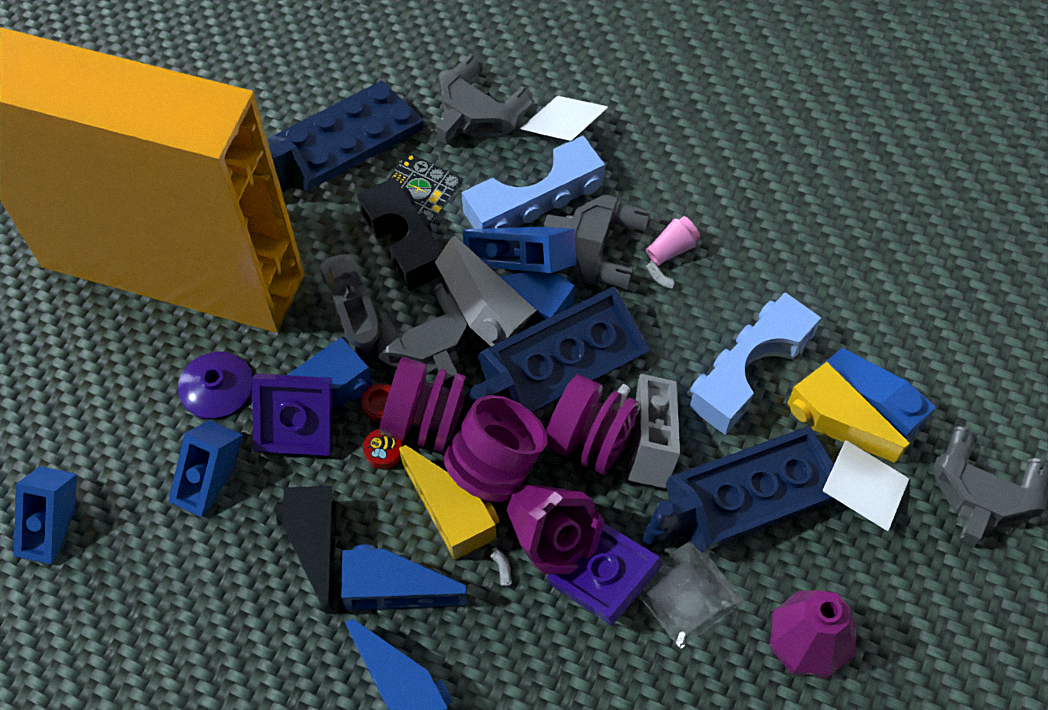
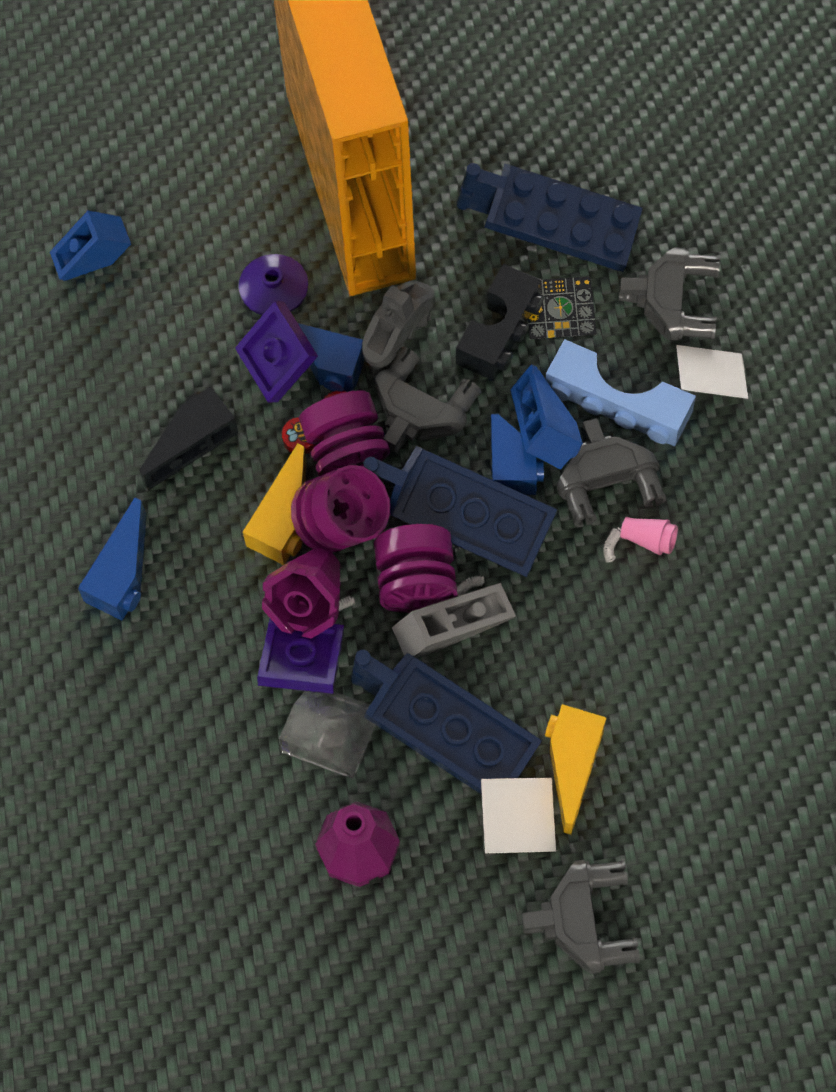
camera: 60 degrees right, 5 degrees up
blue slope [168,420,243,517] -> none
blue slope [341,545,468,610] -> none
light grey slope [435,236,536,347] -> none
white leg [491,548,512,586] -> none
light blue arch [690,292,821,435] -> none
blue slope [817,348,936,441] -> none

